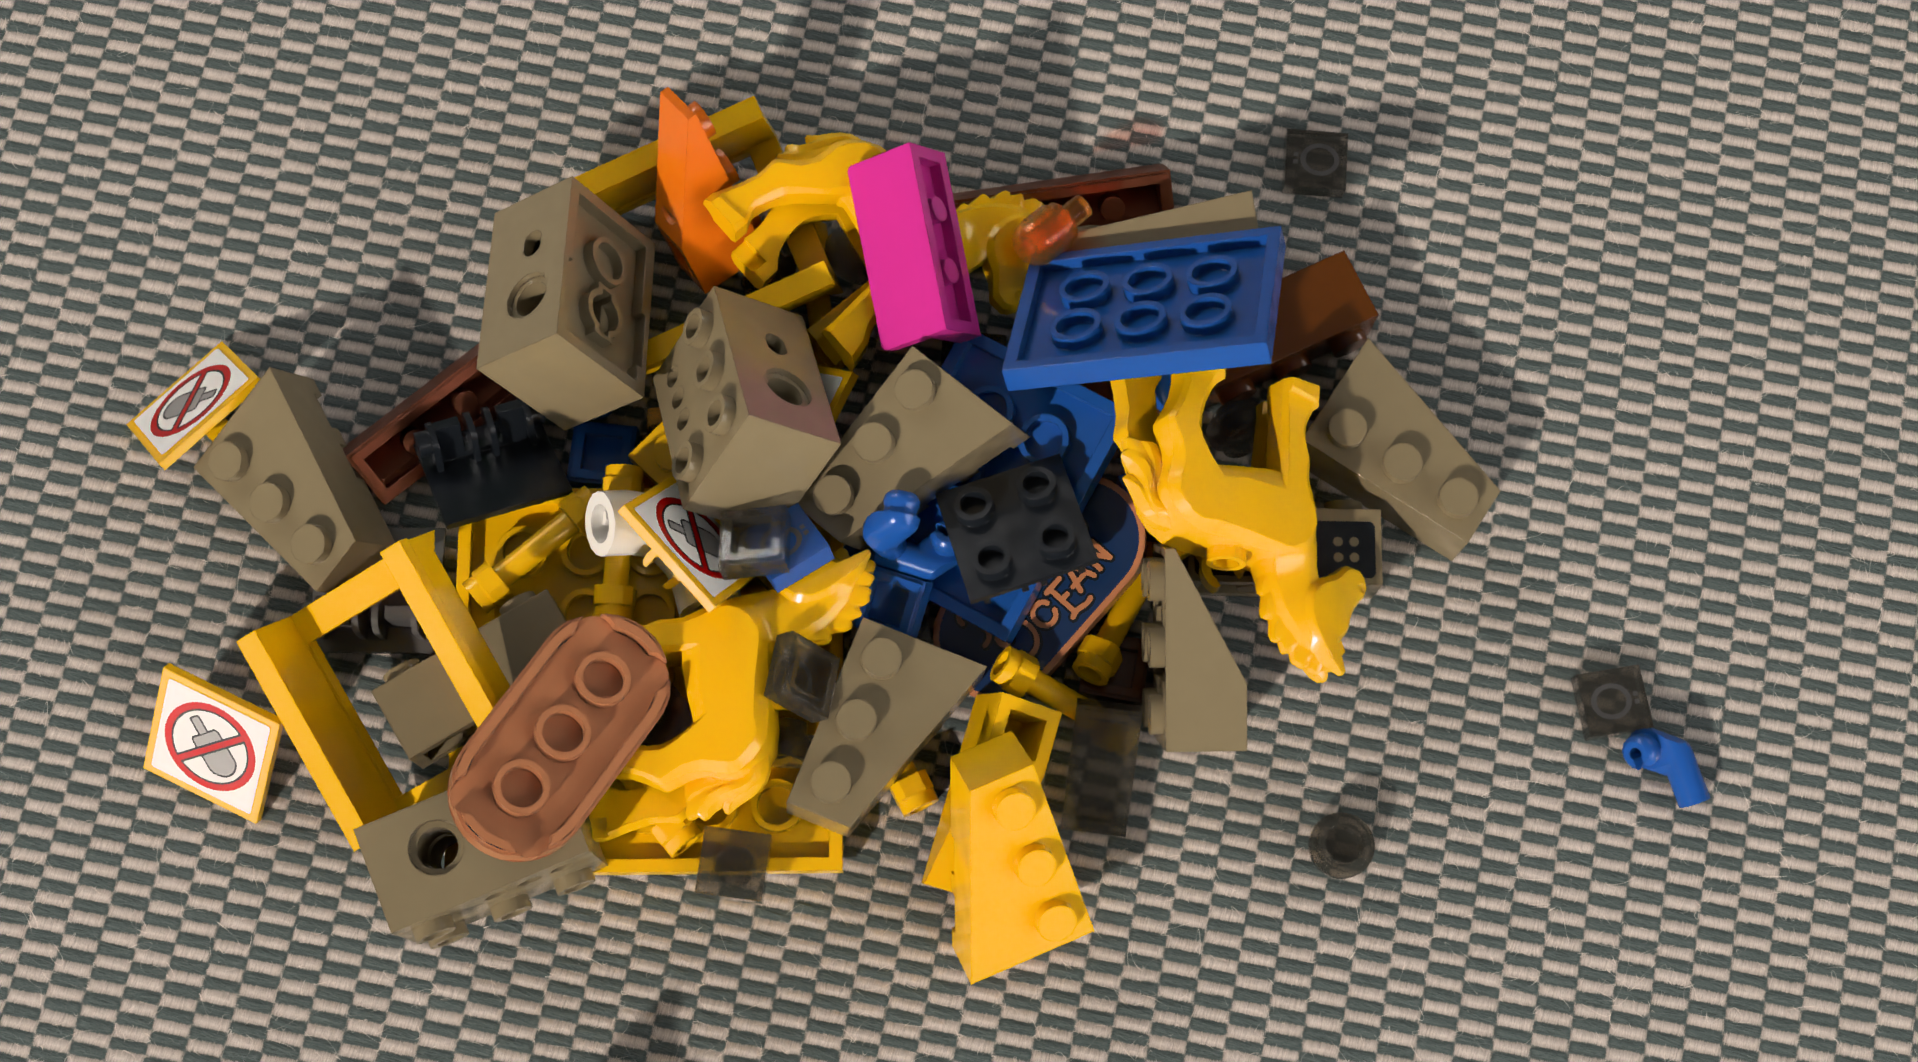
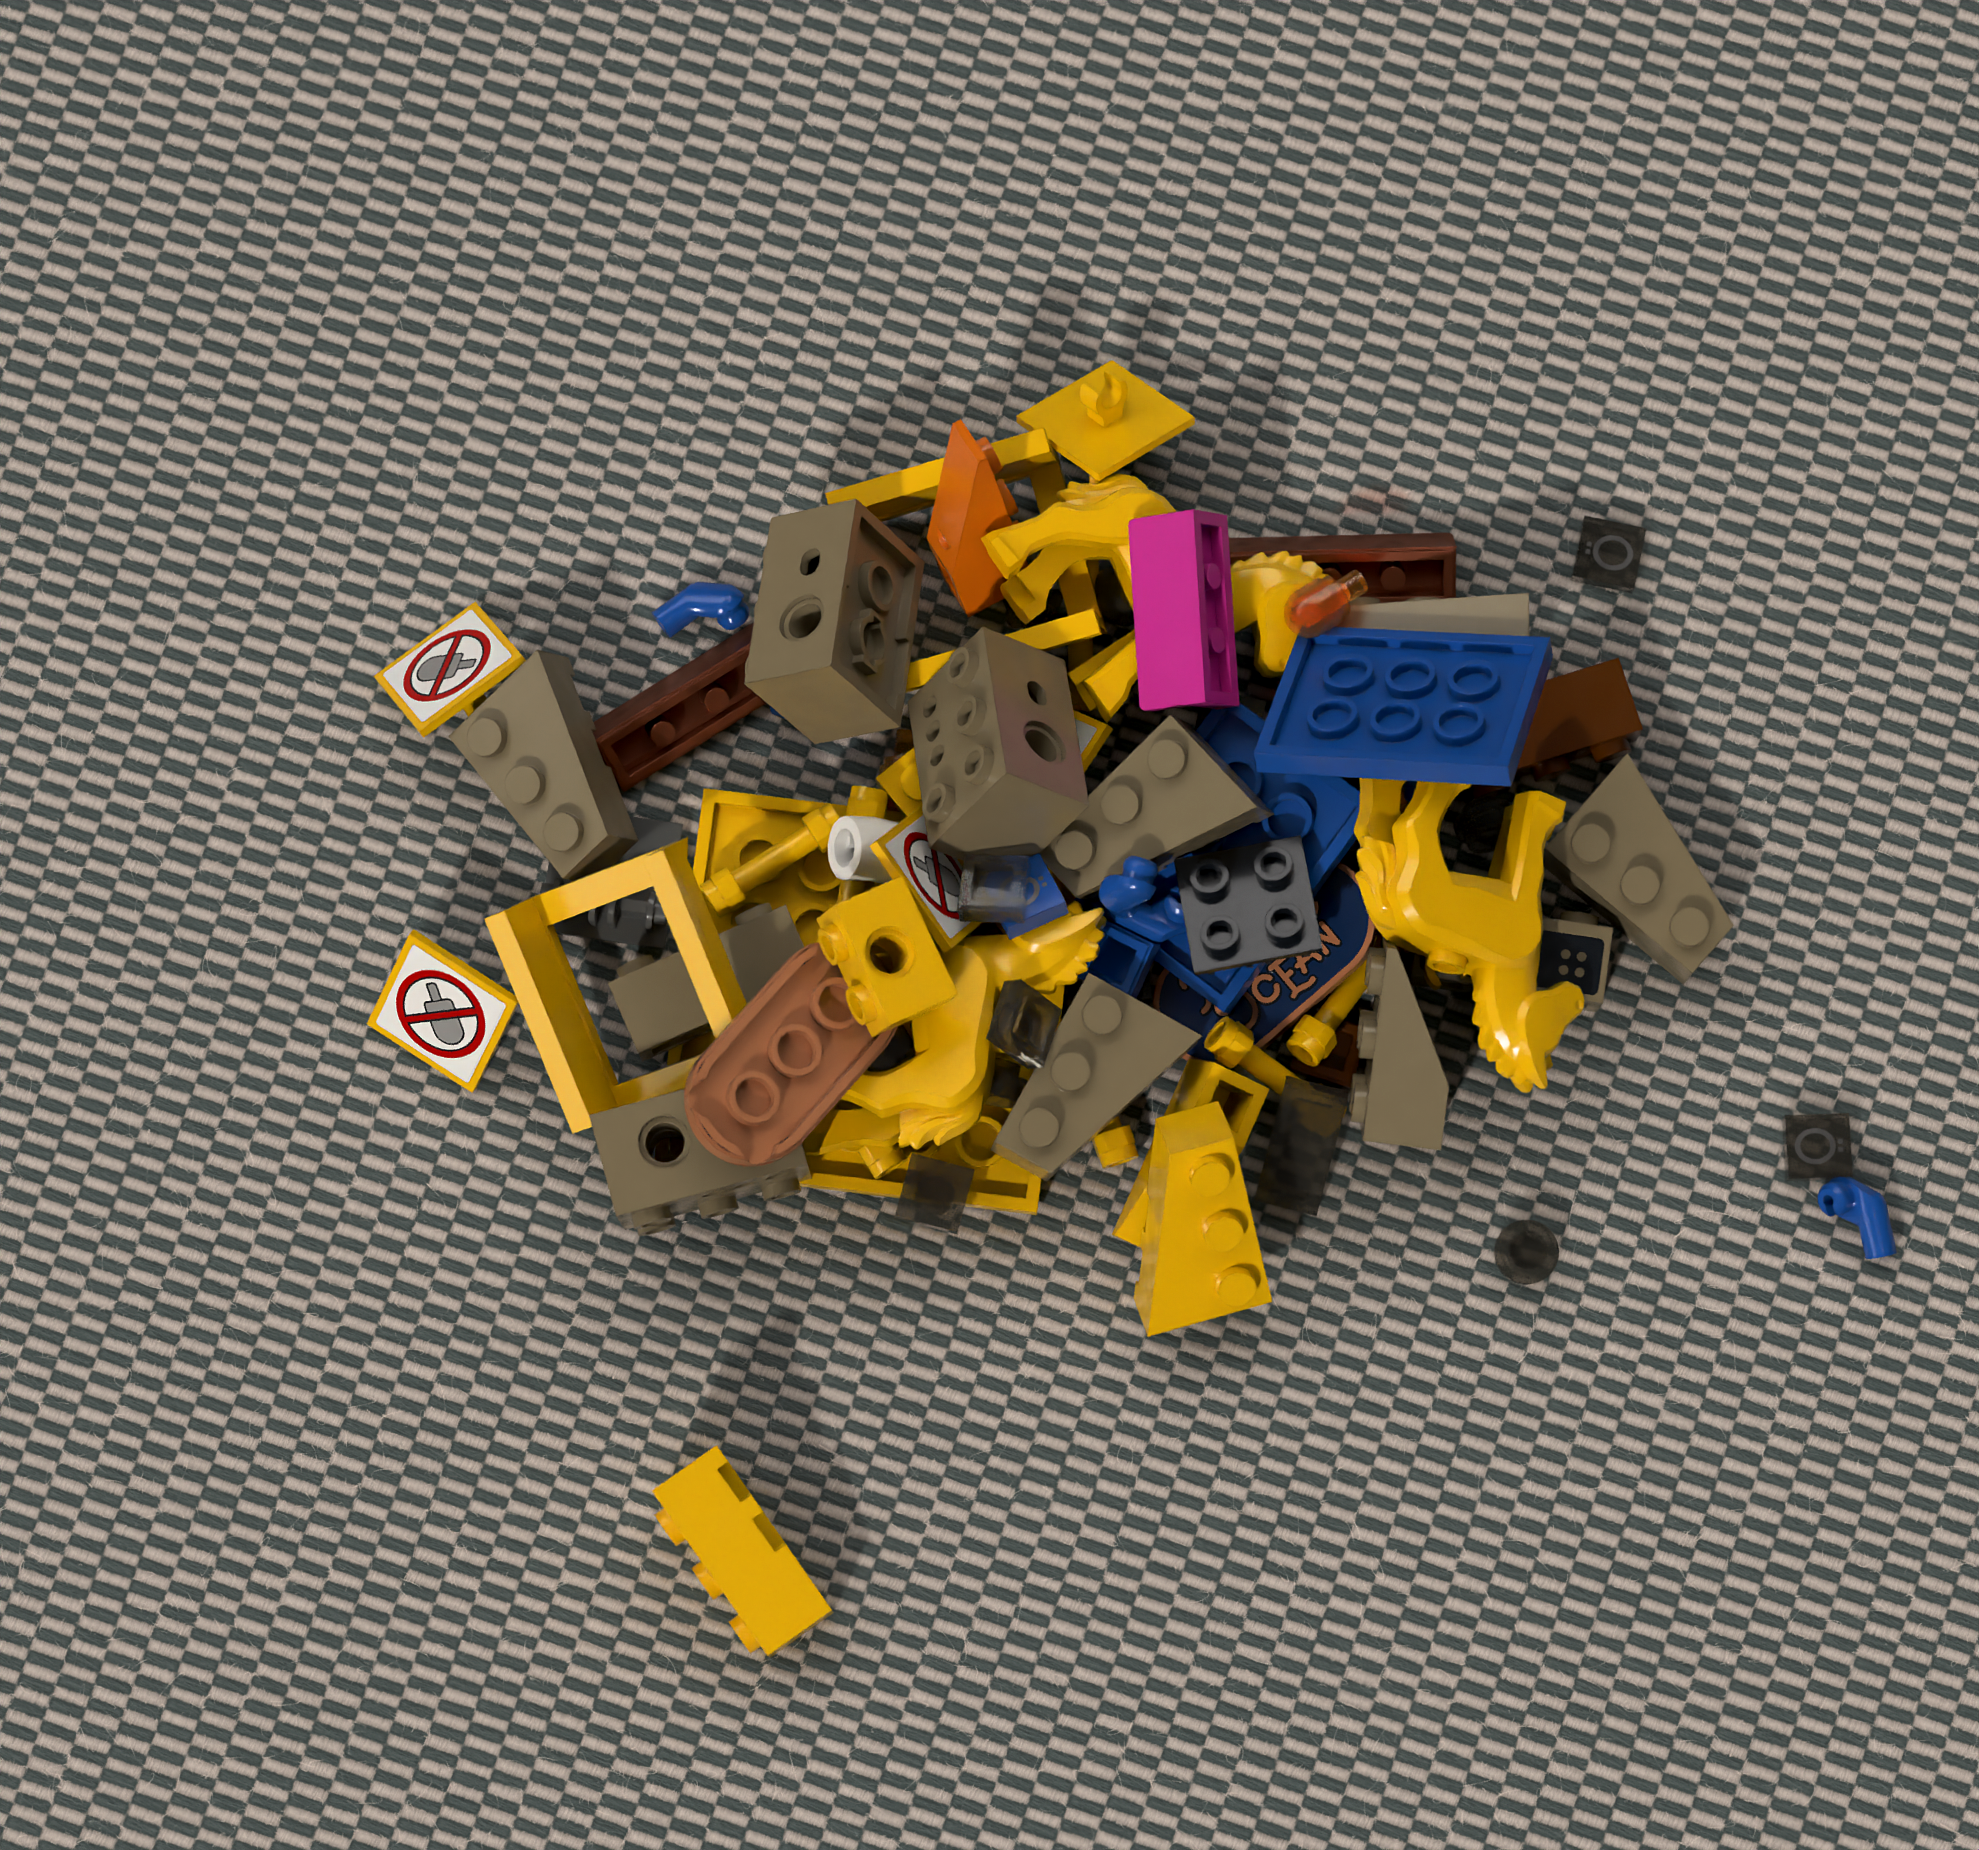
camera: 10 degrees right, 5 degrees up
black hinge [413,398,573,530] -> none
blue tile [567,421,640,488] -> none
none -> blue arm [651,582,750,638]
none -> yellow brick [816,876,959,1037]
none -> yellow piece [1016,360,1195,481]

